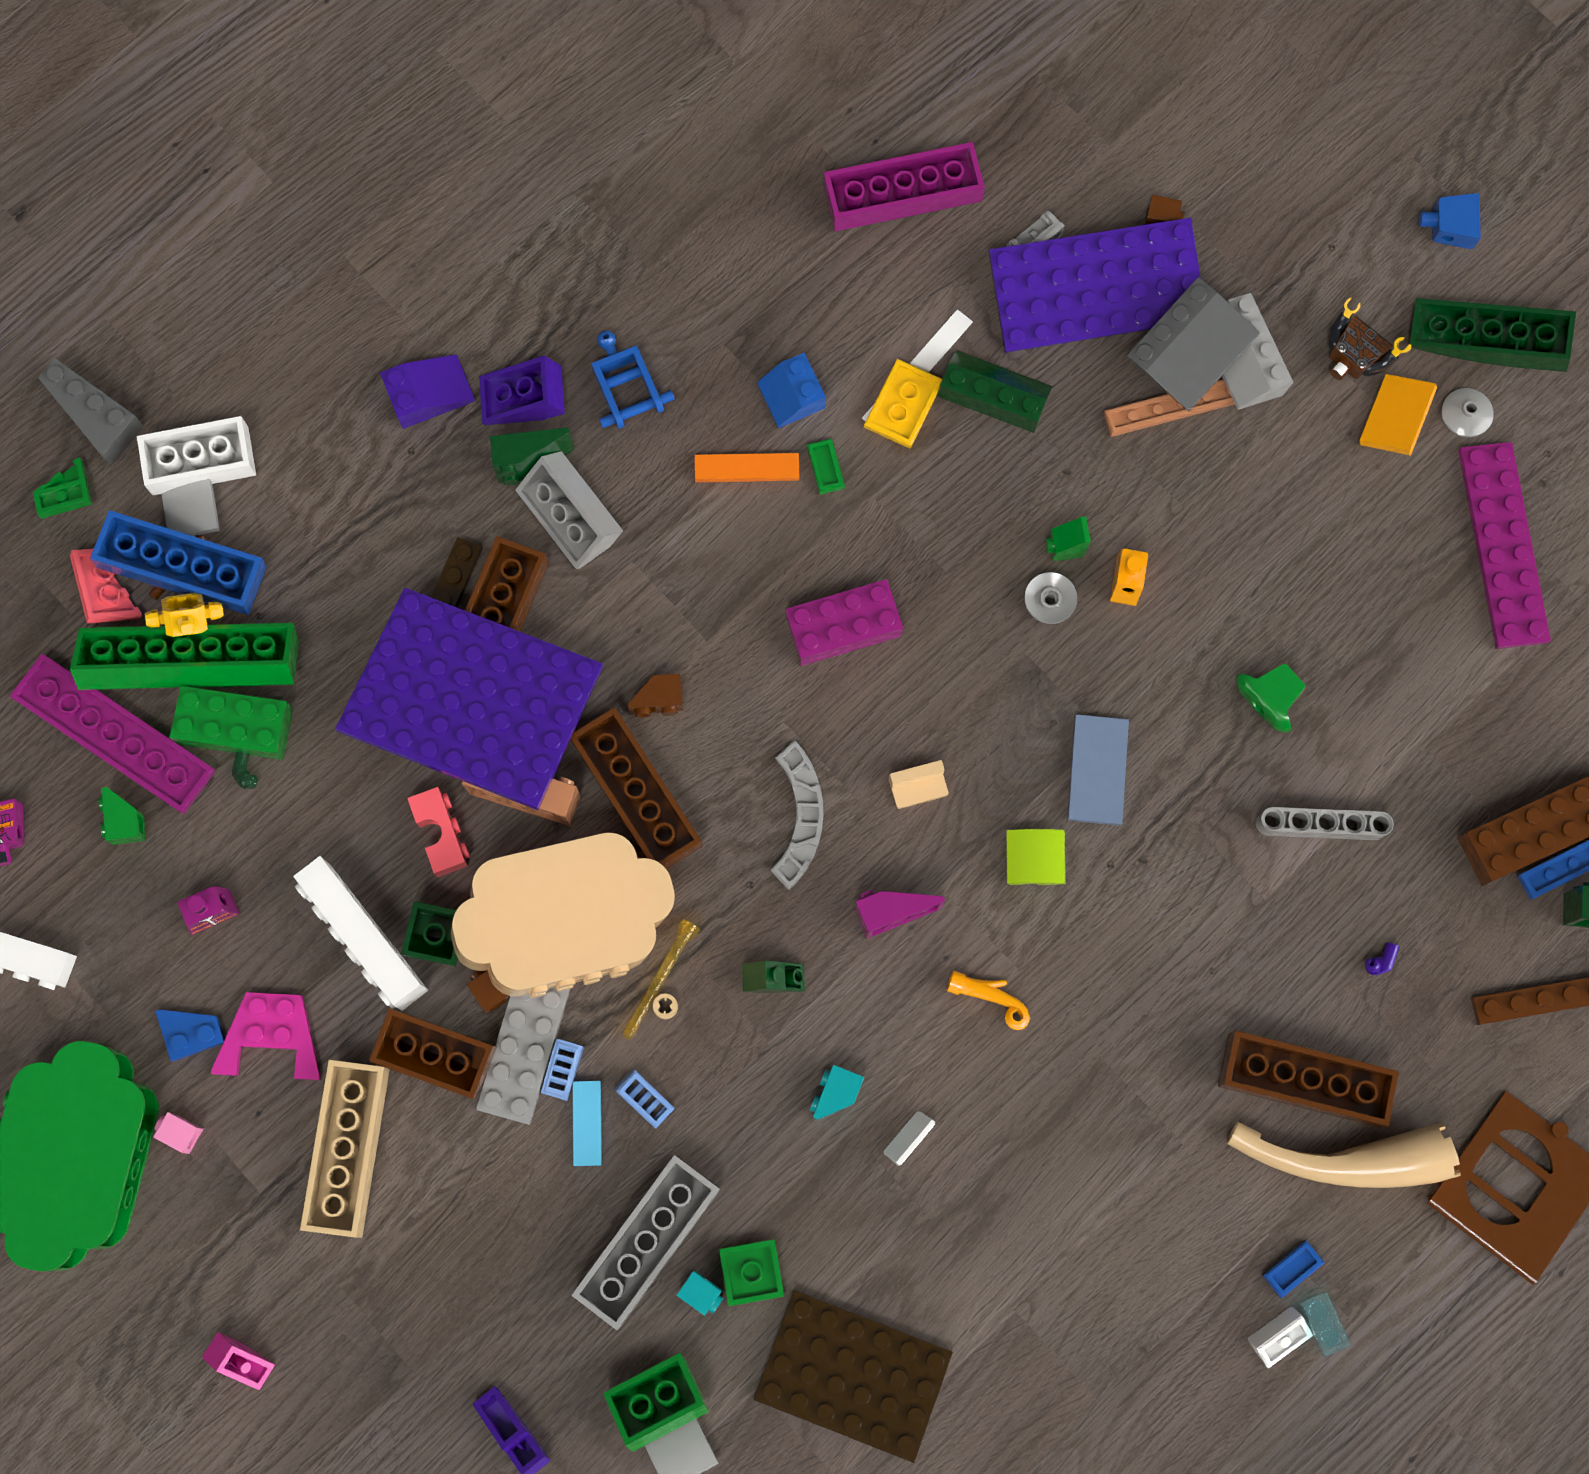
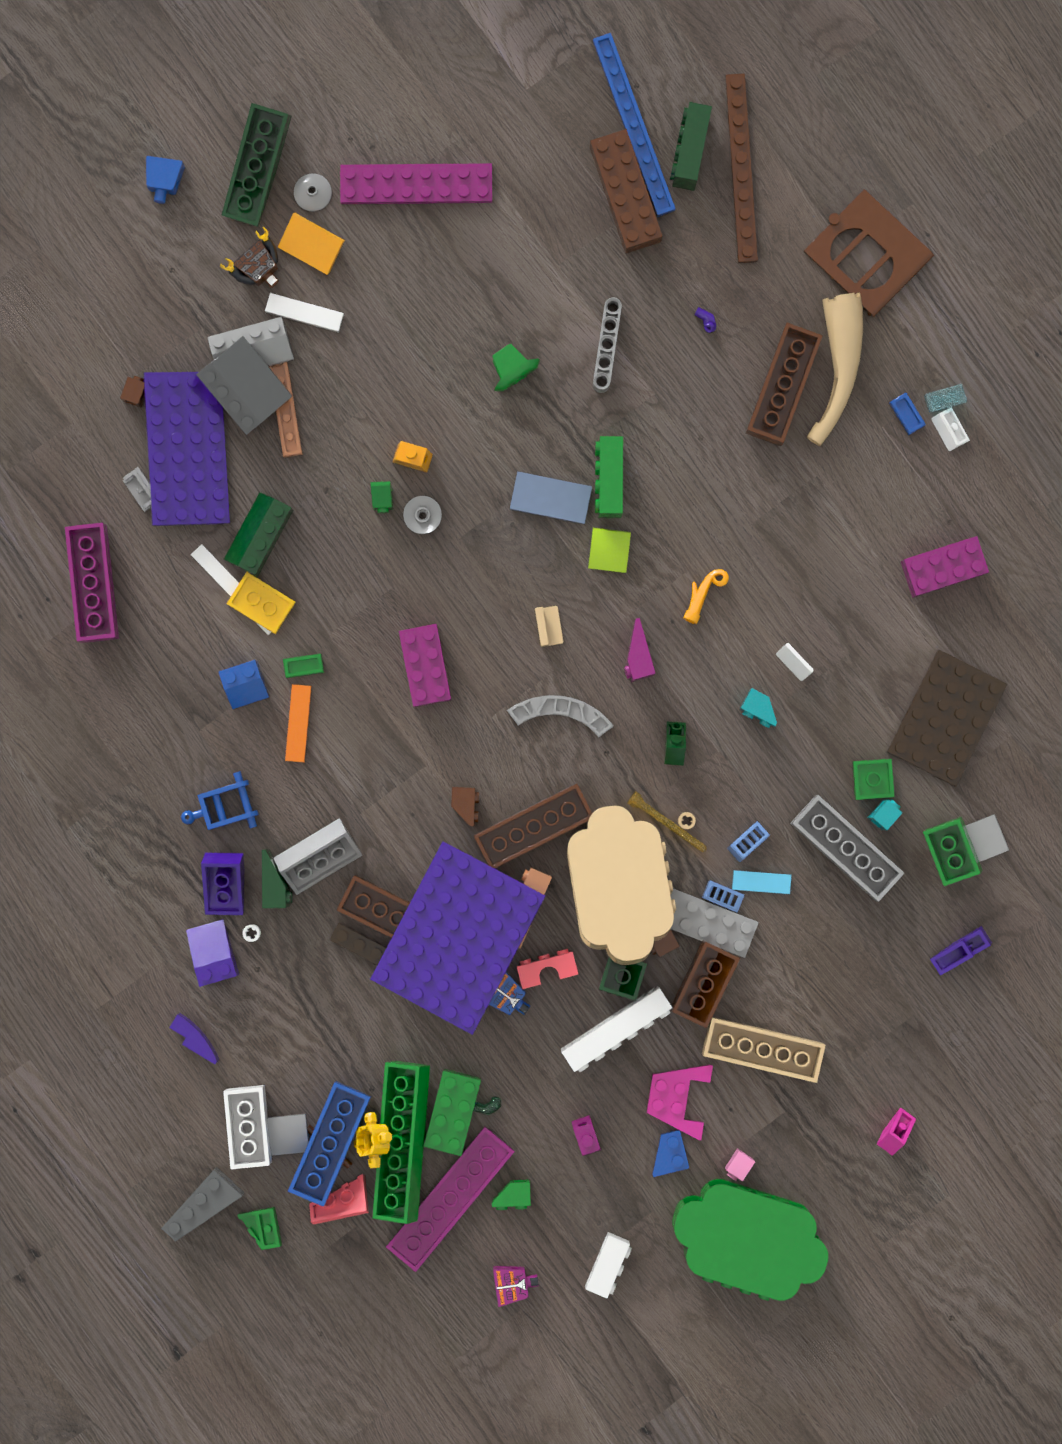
camera: 85 degrees left, 10 degrees up
none -> dark purple slope [169,1013,219,1064]
none -> white bush [243,924,261,942]
none -> white tile [265,293,344,333]
none -> torso [489,971,530,1015]
none -> green brick [595,436,623,518]
none -> magenta brick [901,536,989,598]

